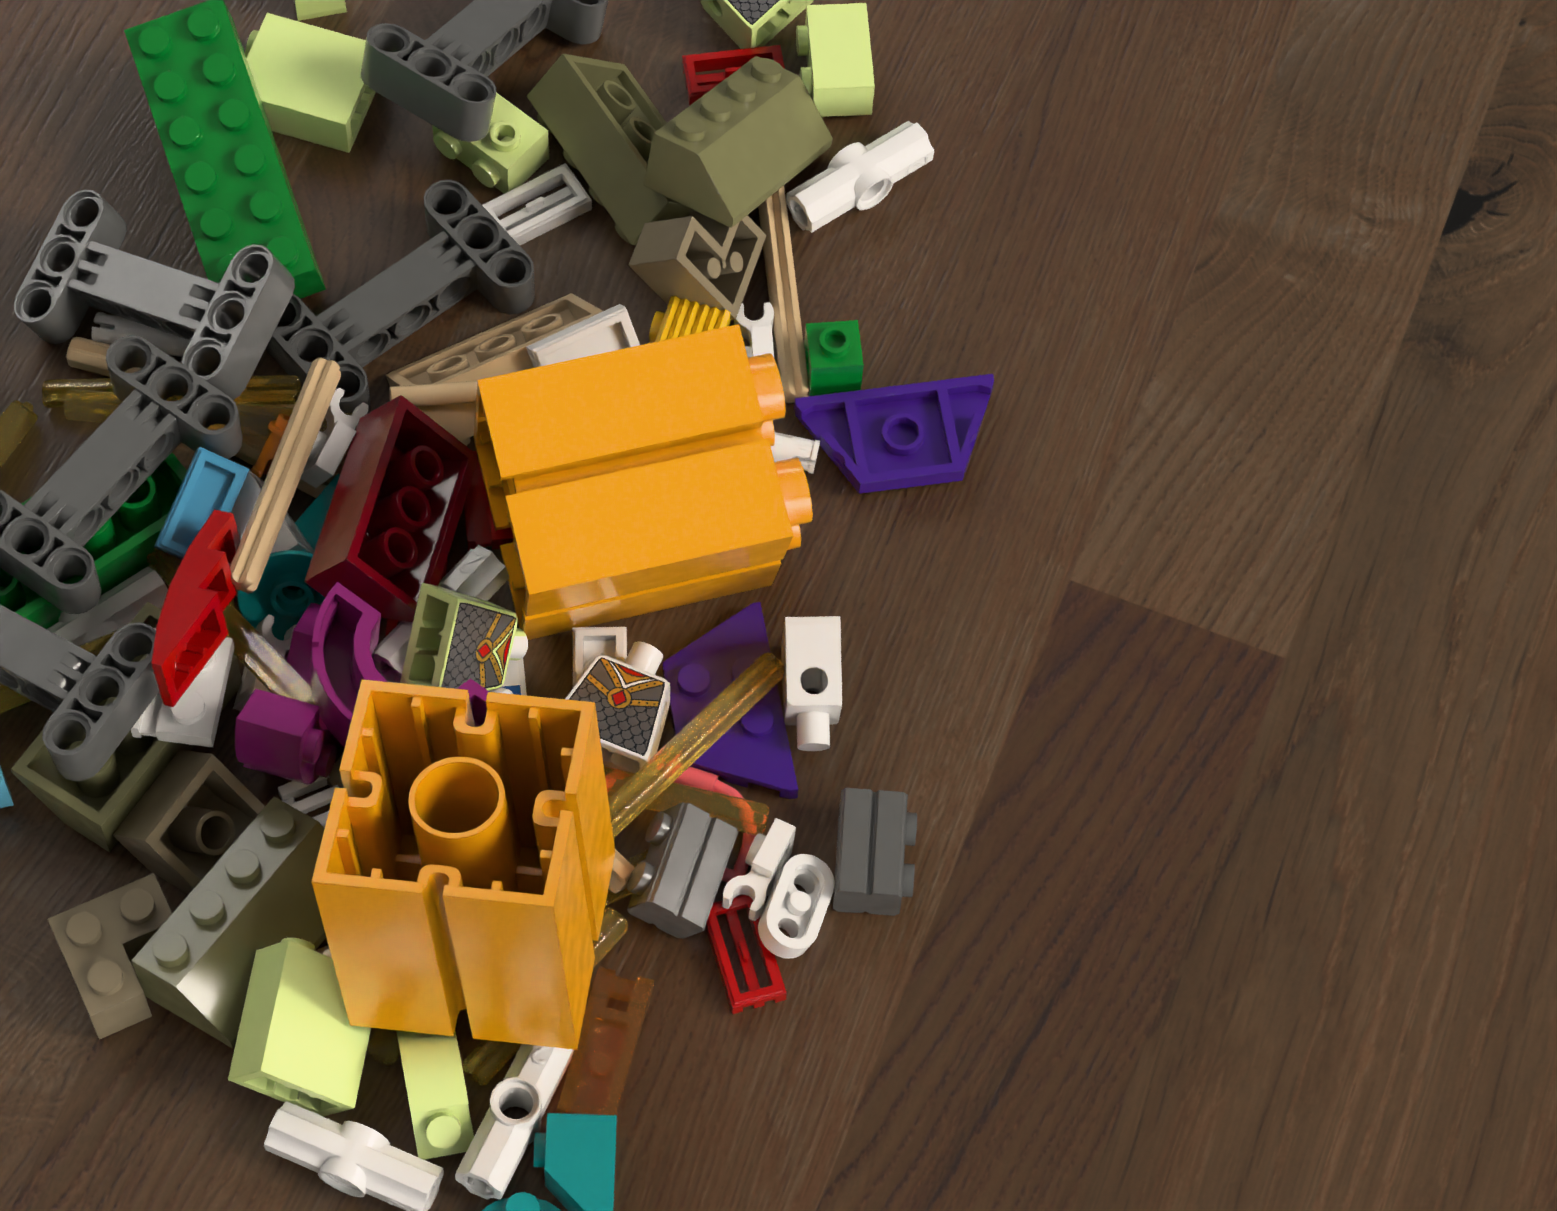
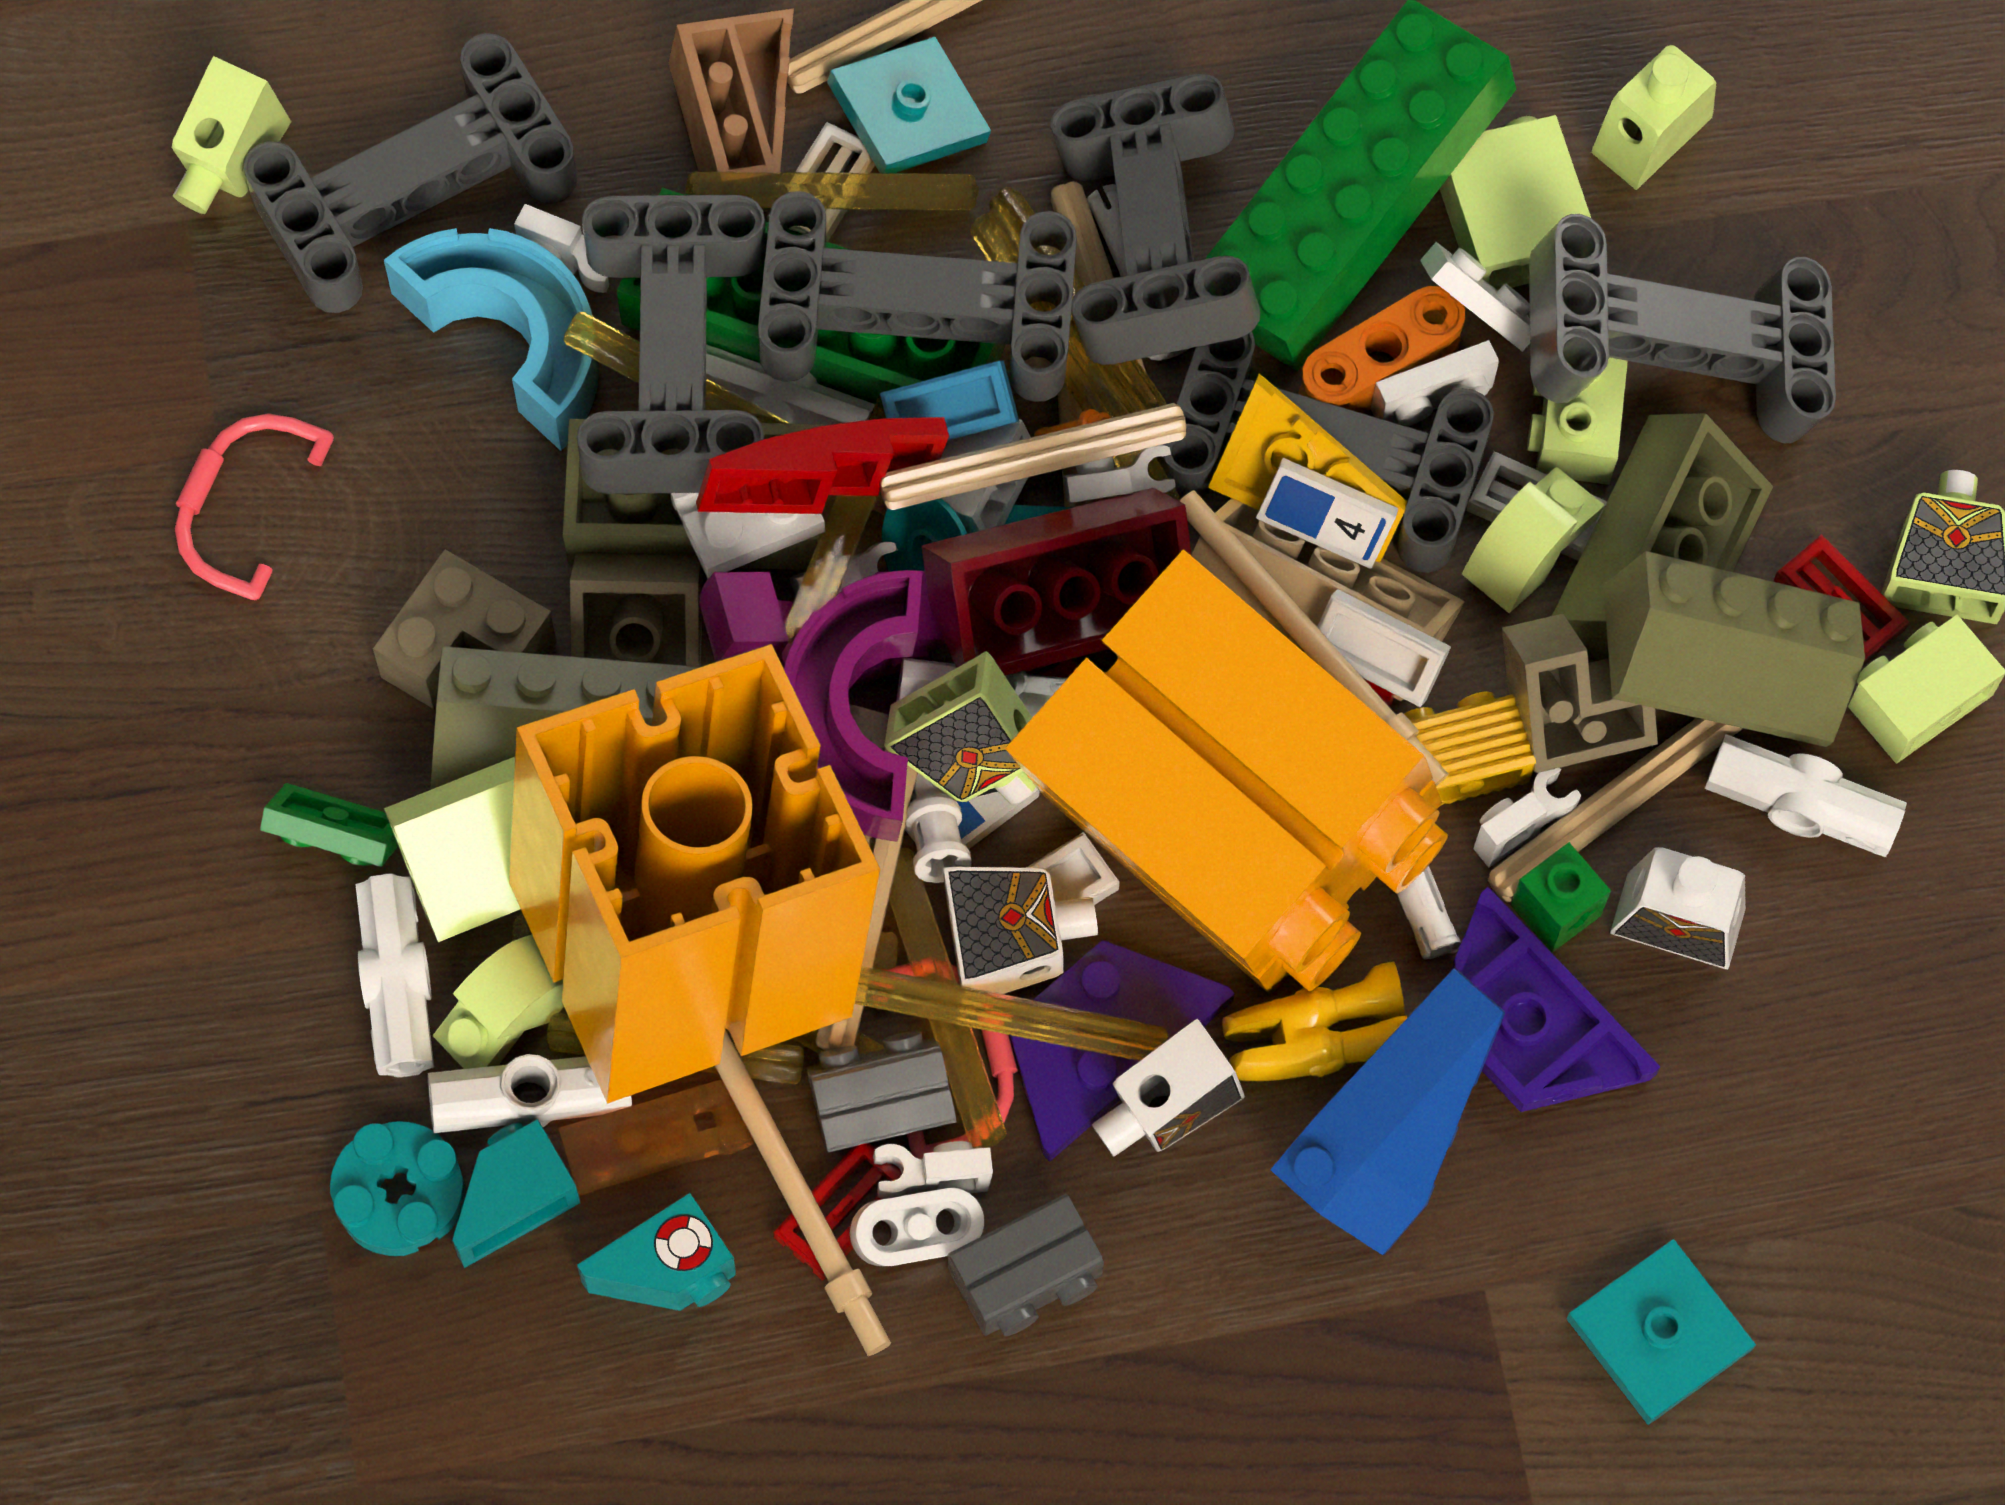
camera: 60 degrees right, 5 degrees up
none -> green plate [260,783,398,867]
none -> teal slope [577,1193,736,1311]
none -> tan bar [715,1030,891,1356]
none -> yellow wing [1208,373,1408,563]
none -> yellow piece [1222,961,1407,1081]
none -> tile [1256,458,1398,569]
none -> blue wedge [1270,968,1505,1255]
none -> orange piece [1298,286,1465,414]
none -> white plate [1371,340,1499,427]
none -> white plate [1420,242,1530,352]
none -> yellowish green brick [1462,467,1605,613]
none -> teal plate [1566,1239,1756,1425]
none -> white torso [1610,848,1746,970]

